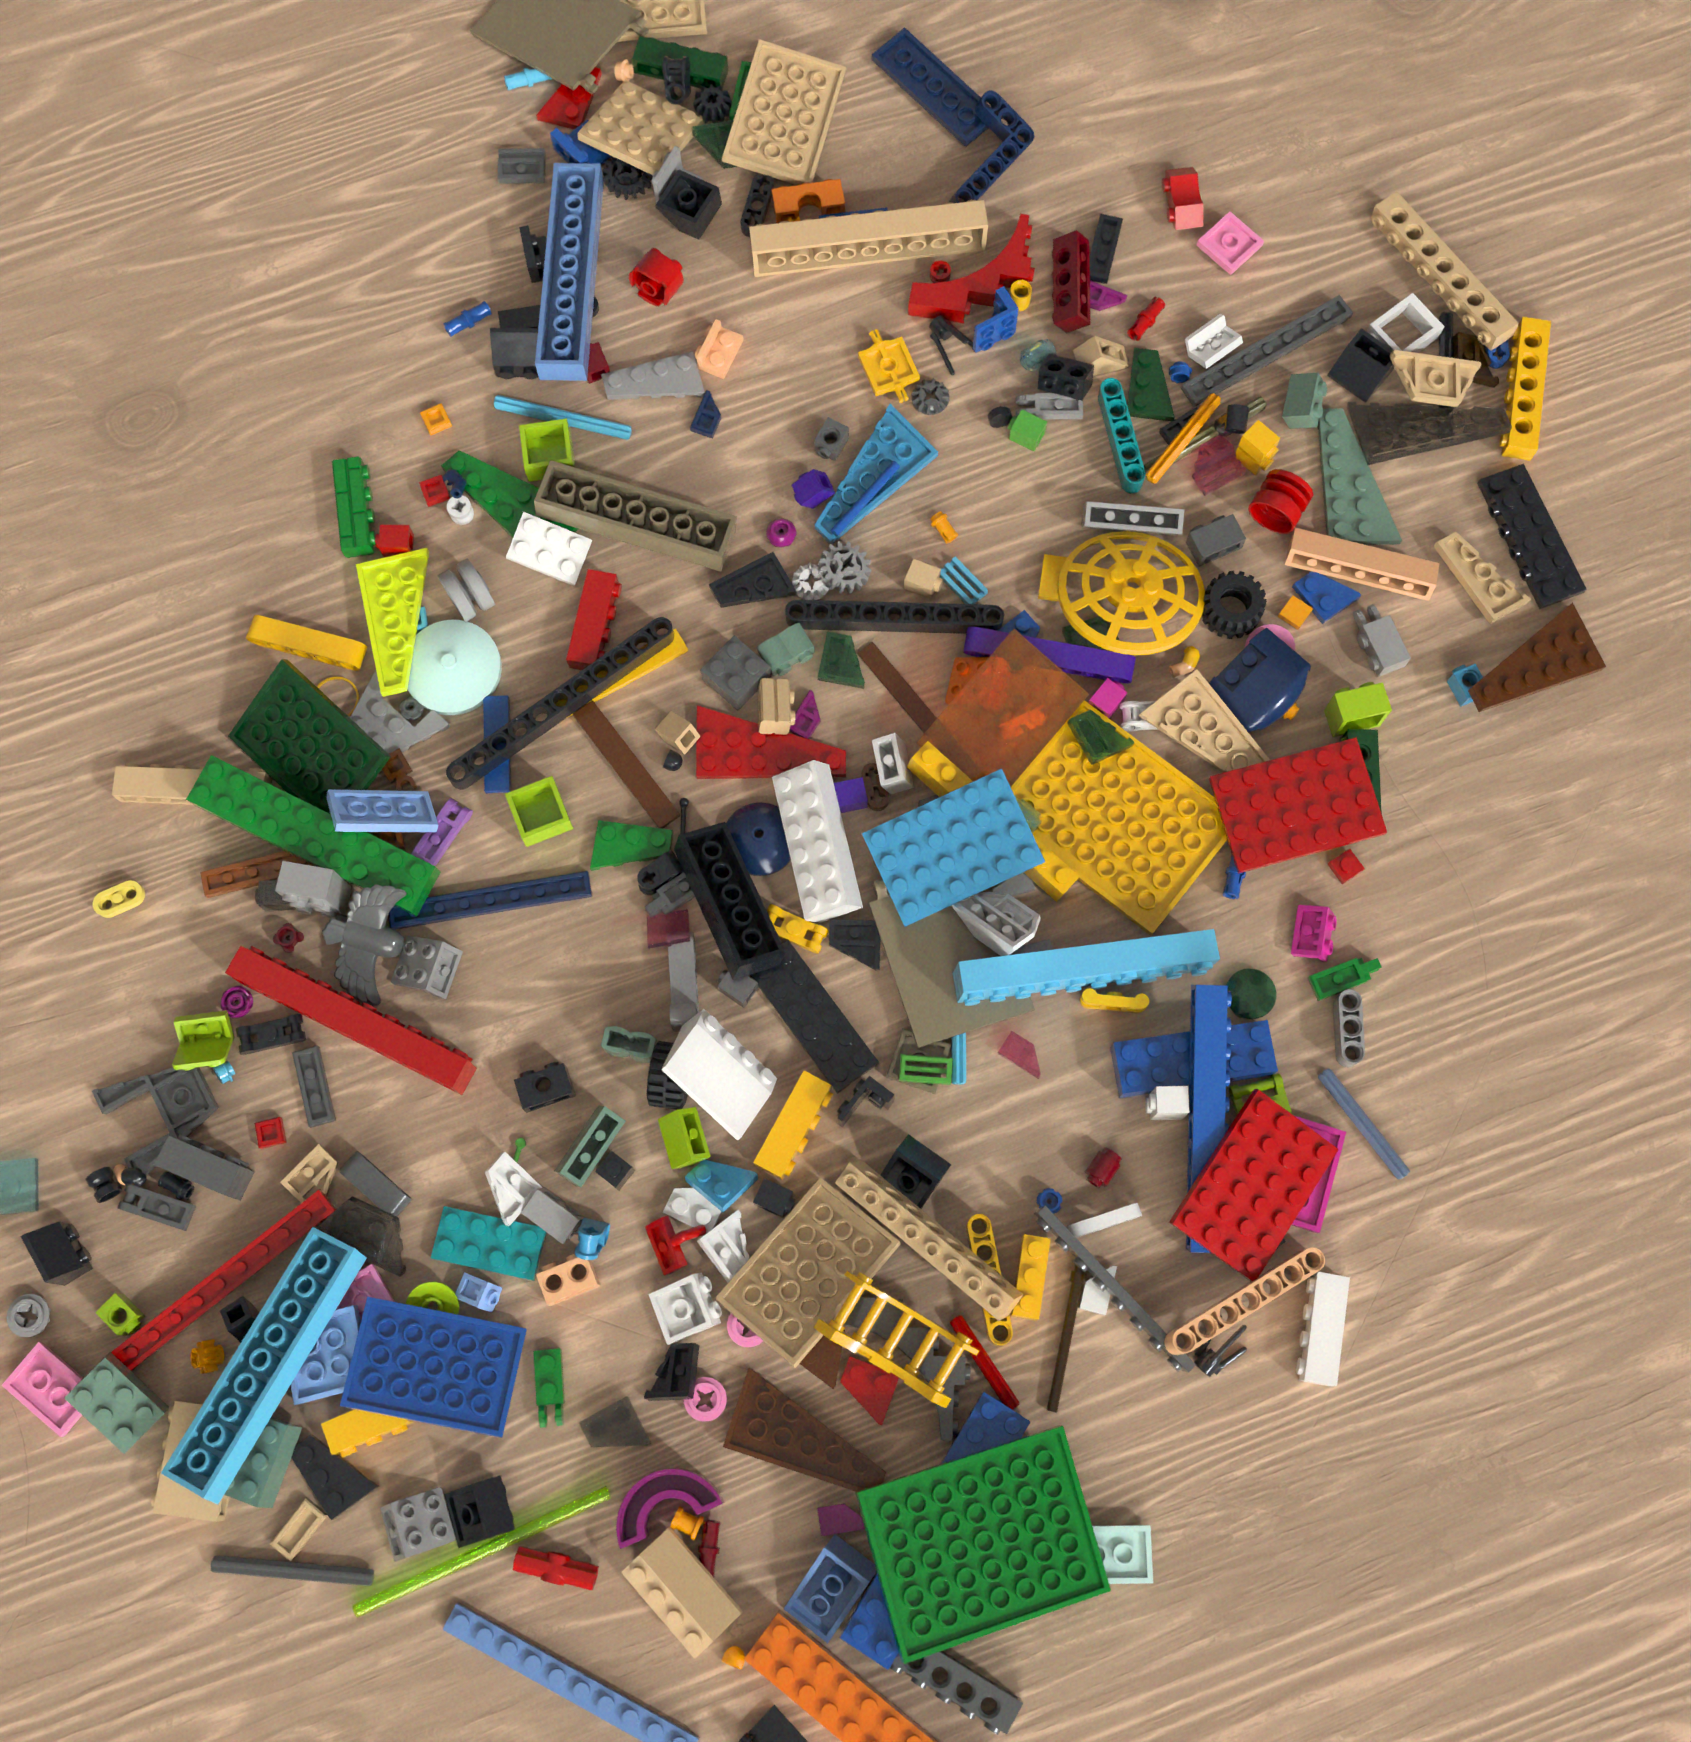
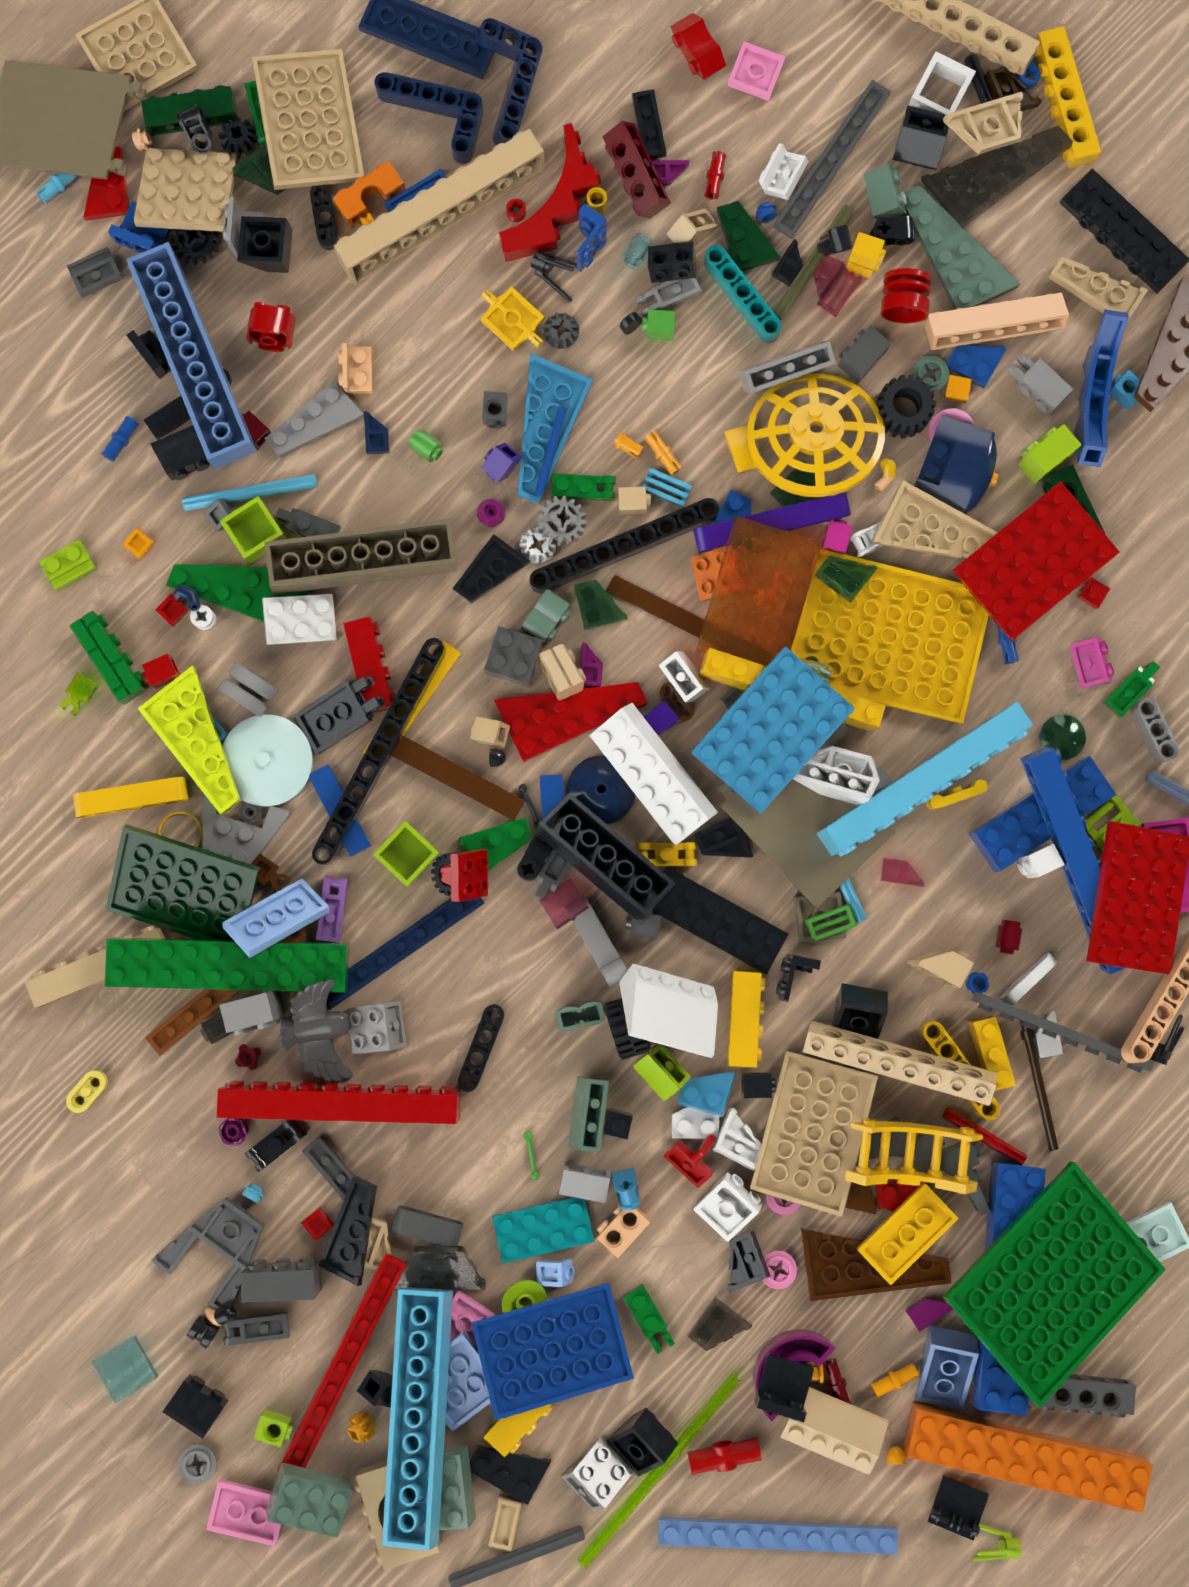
camera: 30 degrees left, 10 degrees up
black pin [158,1171,194,1200] -> none
lime bracket [172,1010,234,1070] -> none
white wing [485,1152,542,1226] -> none
black brick [514,1062,576,1113] -> none
light orange axle [1146,393,1221,484] -> none
none -> lime plate [39,539,97,592]
none -> clear neon green plate [60,672,99,716]
none -> dark grey plate [204,498,232,531]
none -> dark grey hinge [275,508,341,537]
none -> black tile [294,676,386,755]
none -> black wing [318,1176,377,1286]
none -> dark blue beam [374,72,483,164]
none -> bright green brick [408,429,443,462]
none -> red plate [431,849,489,902]
none -> black beam [458,1004,505,1092]
none -> blue tile [540,774,564,819]
none -> green plate [551,473,616,501]
none -> light orange pin [644,430,682,476]
none -> black bracket [754,1354,814,1423]
none -> yellow plate [856,1182,959,1285]
none -> black piece [870,216,915,246]
none -> light orange pin [870,1362,919,1399]
none -> tan slope [905,949,974,988]
none -> sand green gear [912,356,949,392]
none -> blue arch [1074,309,1129,468]

